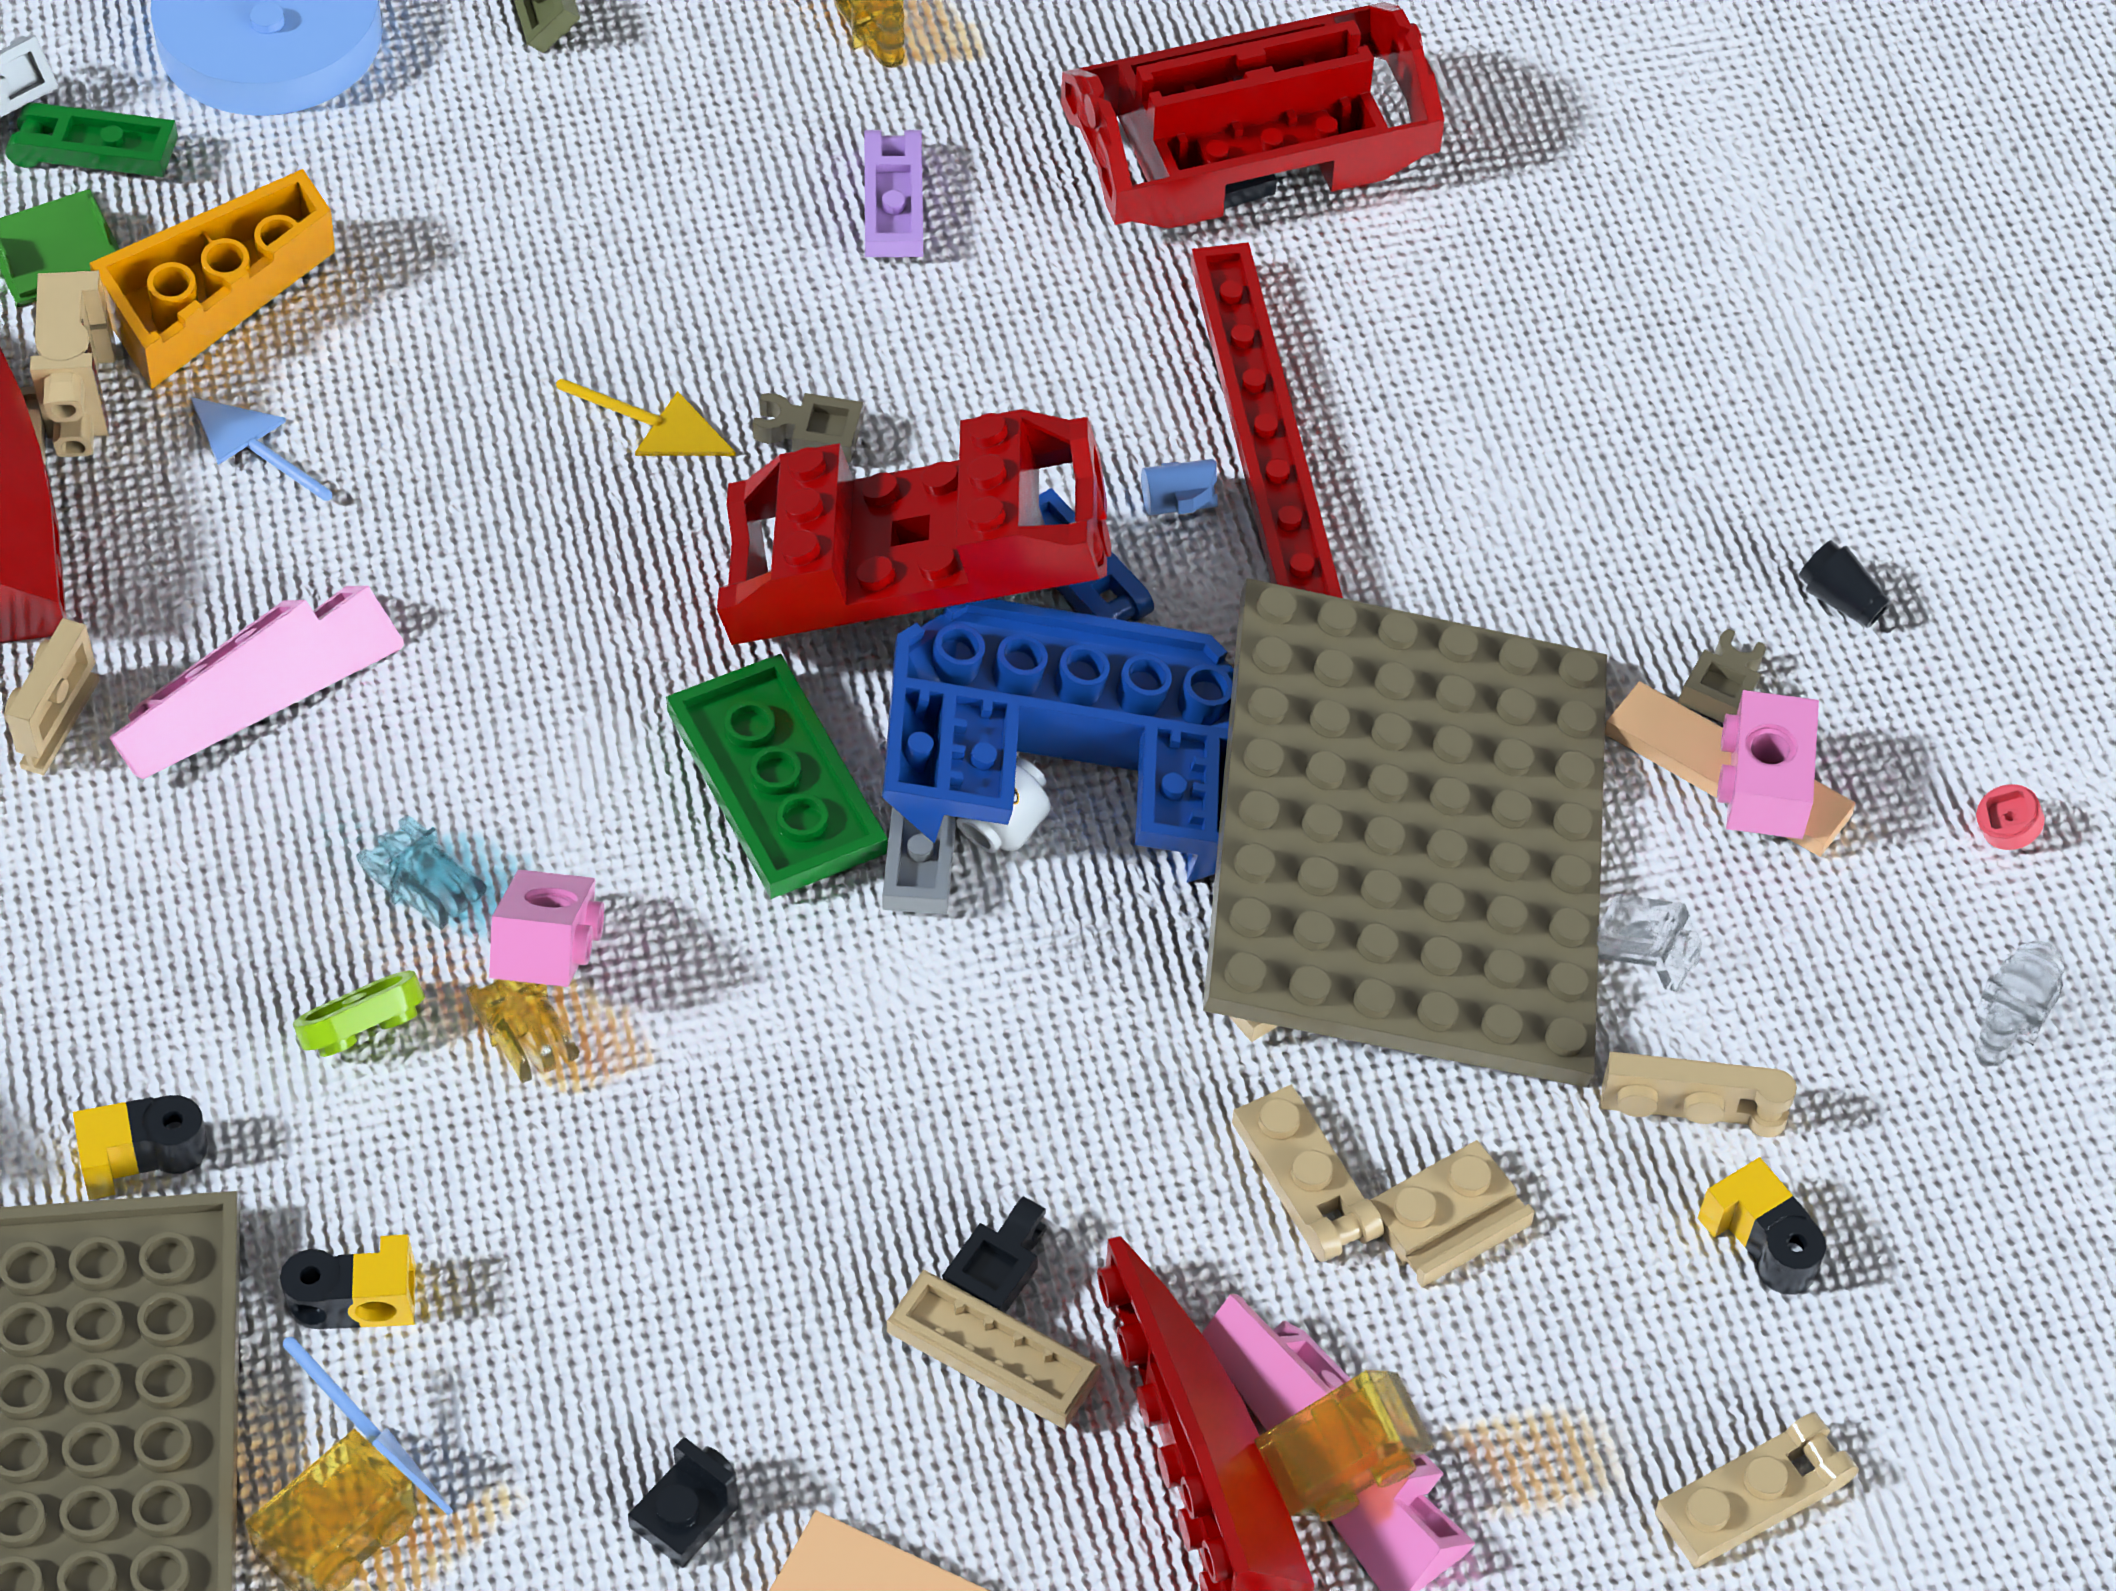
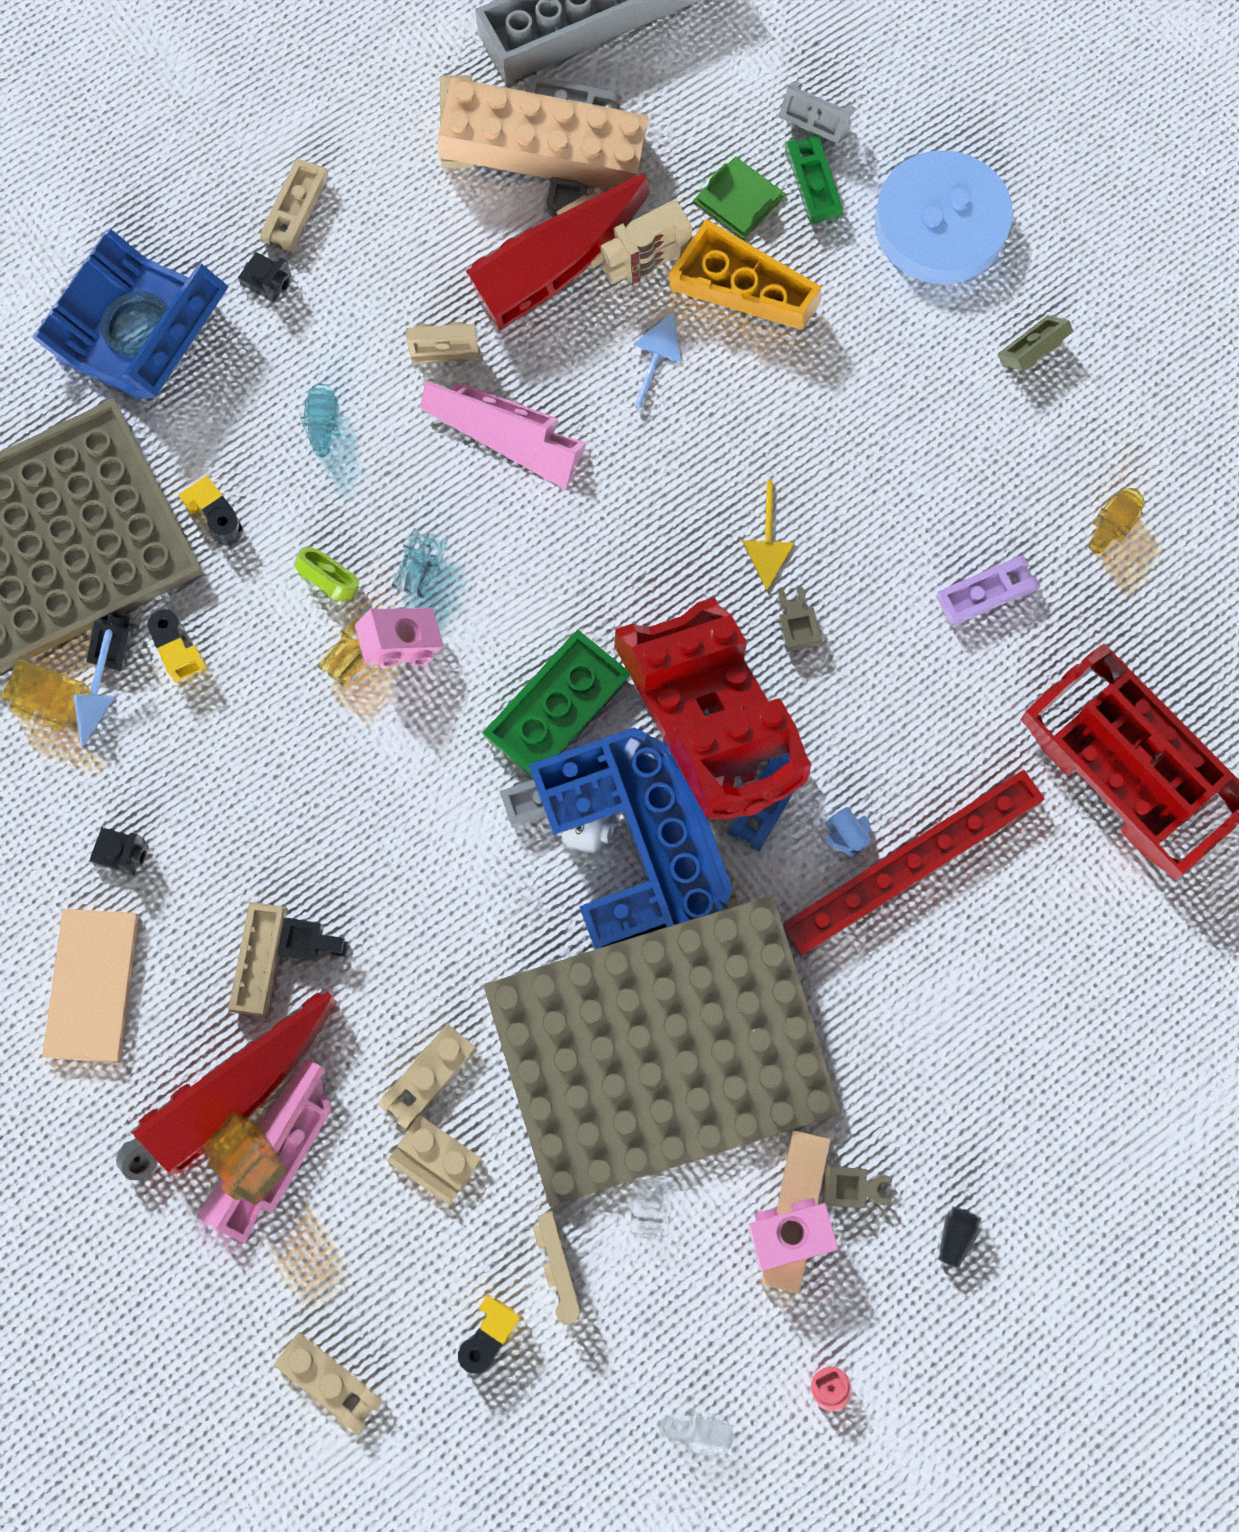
camera: 70 degrees right, 20 degrees up
none -> black bracket [86,613,139,671]
none -> clear light blue arm [300,383,340,457]

